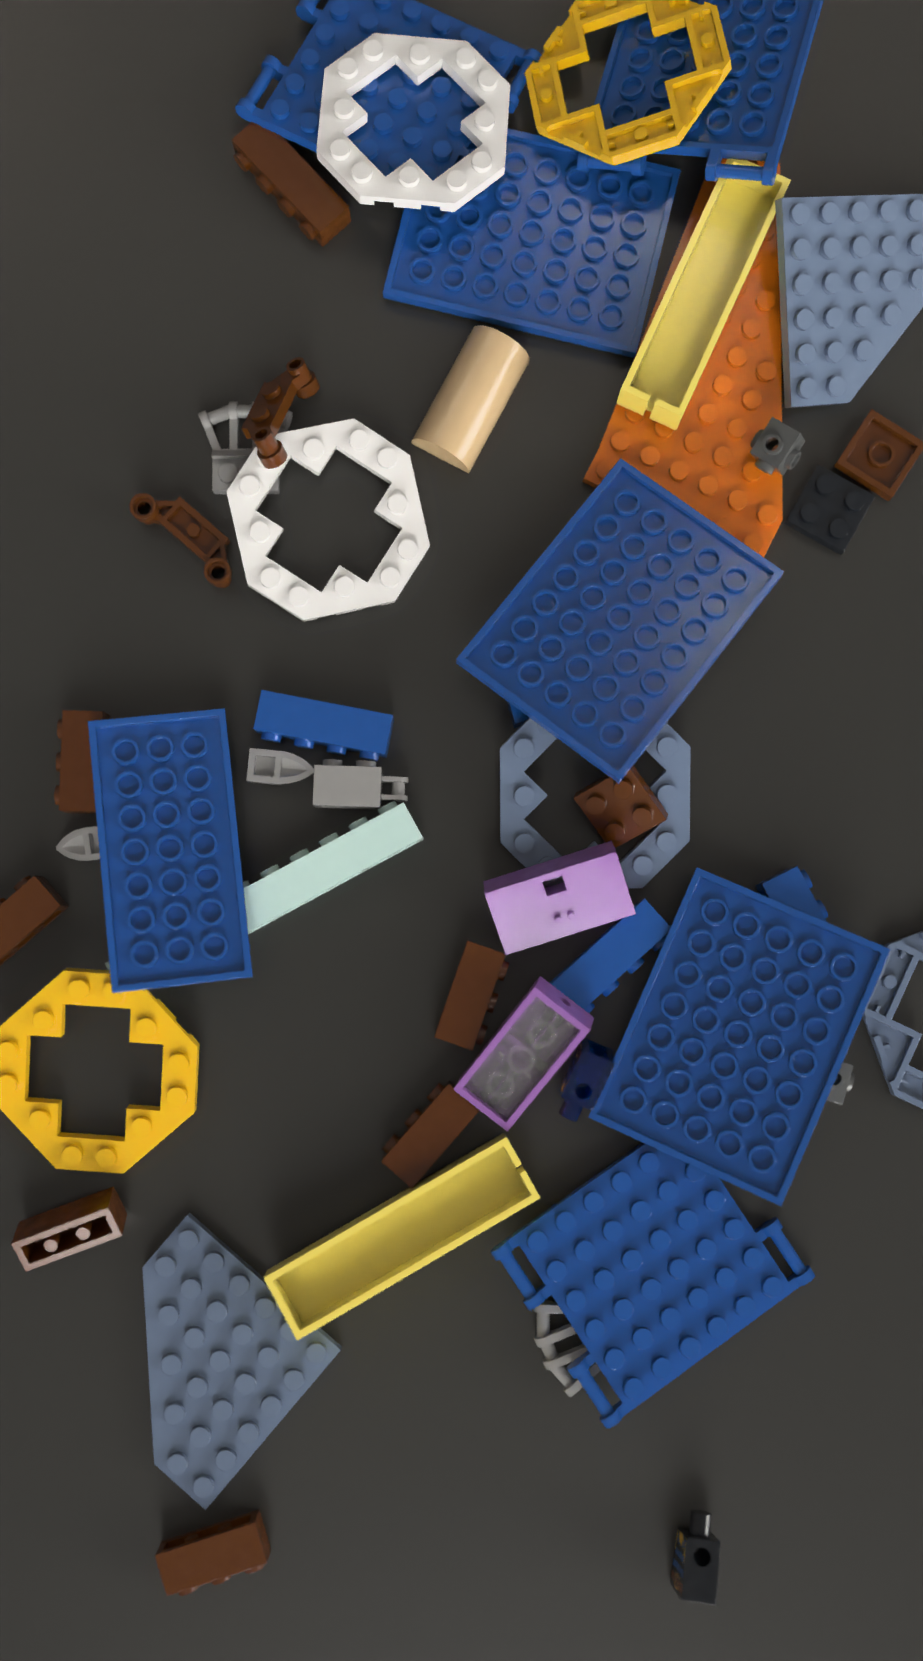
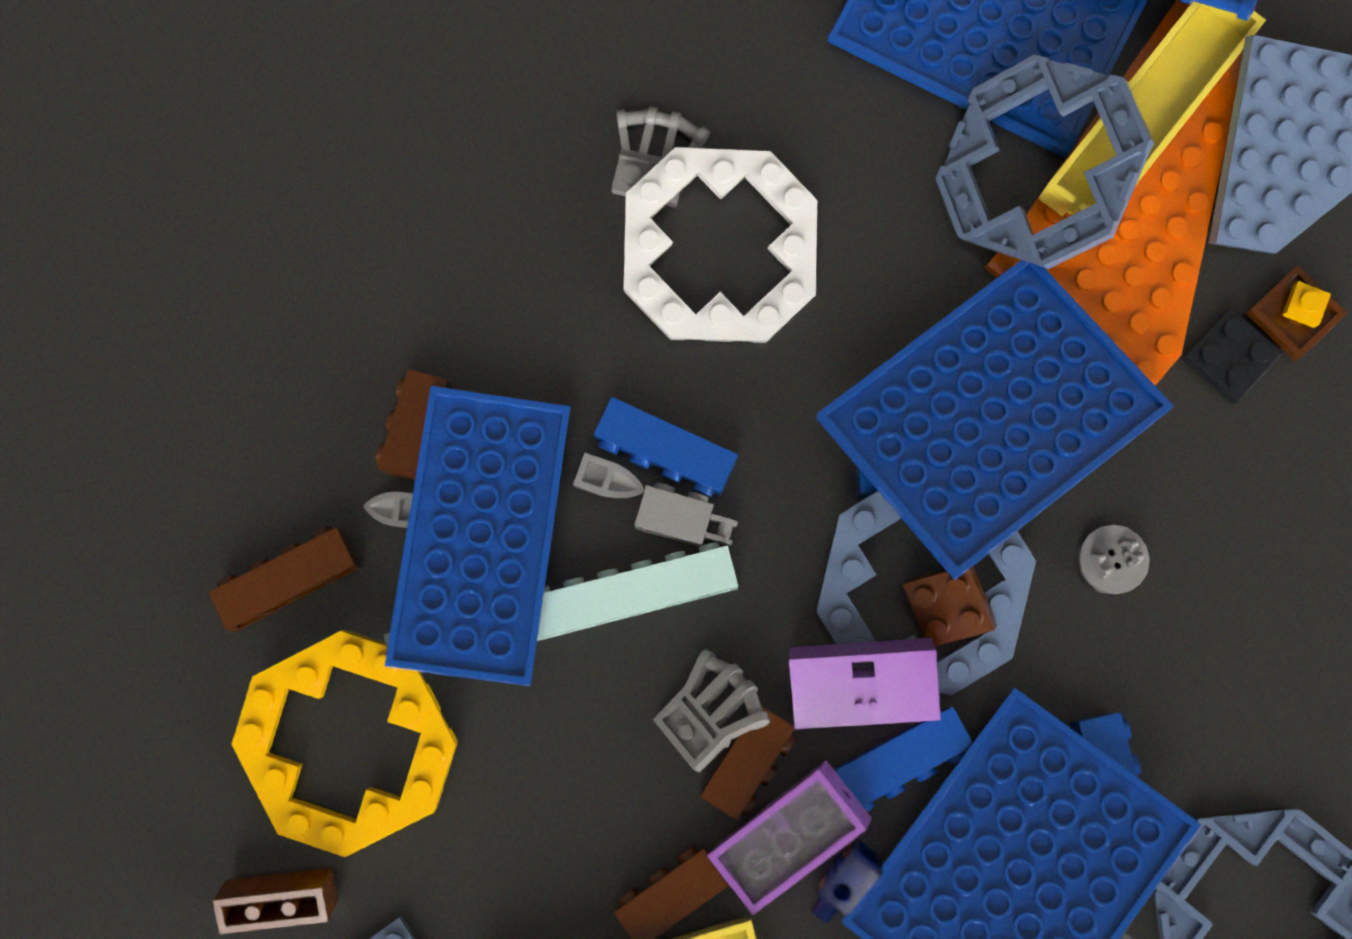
camera: 20 degrees right, 5 degrees down
reddish brown plate [129,493,232,588] -> none
reddish brown plate [241,357,320,469] -> none
tan brick [411,325,530,474] -> none
dark grey brick [750,417,805,476] -> none
none -> light grey plate [653,649,770,772]
none -> sand blue plate [935,54,1154,269]
none -> light grey plate [1078,524,1150,595]
none -> yellow plate [1282,281,1331,328]

